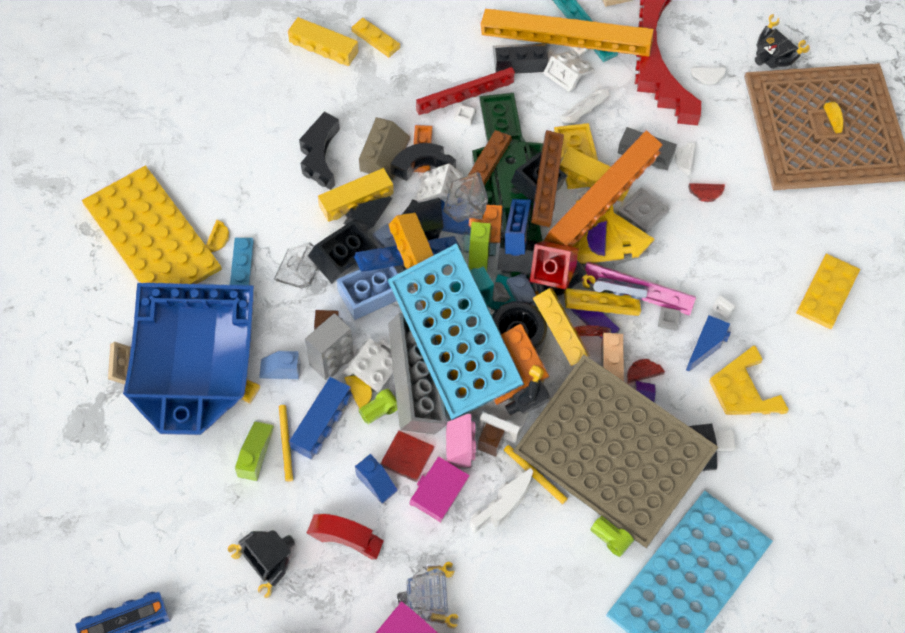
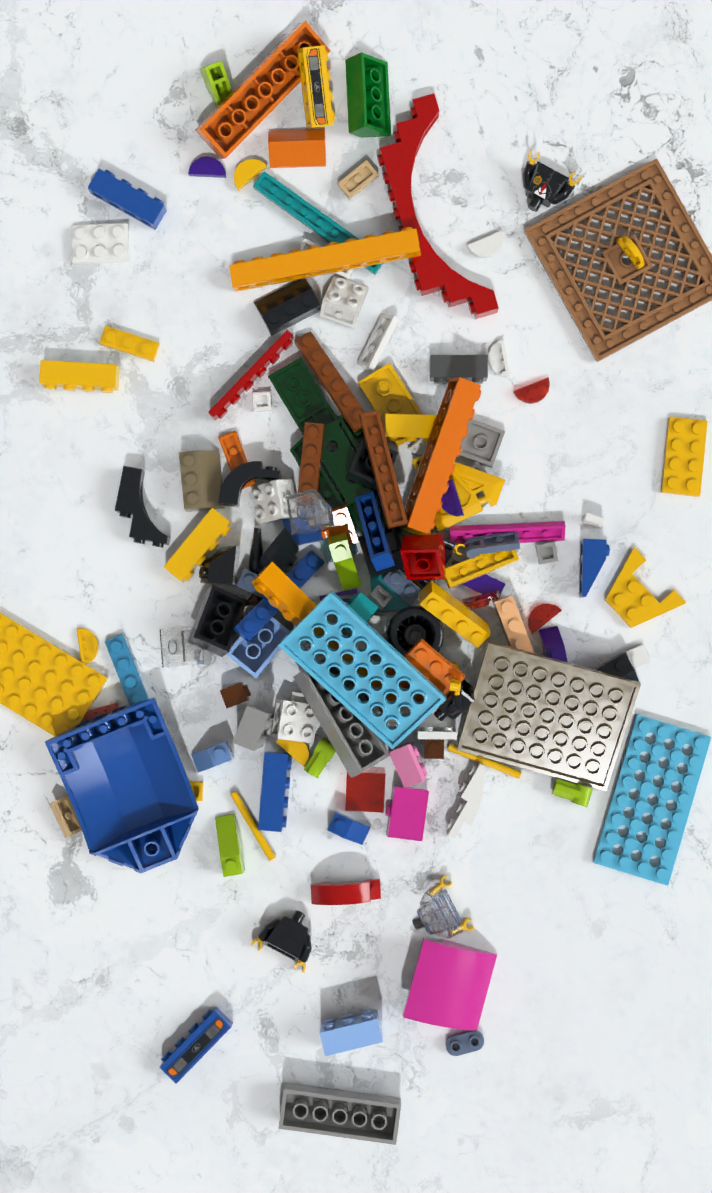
camera: 15 degrees left, 25 degrees up
none -> dark orange plate [294,331,365,432]

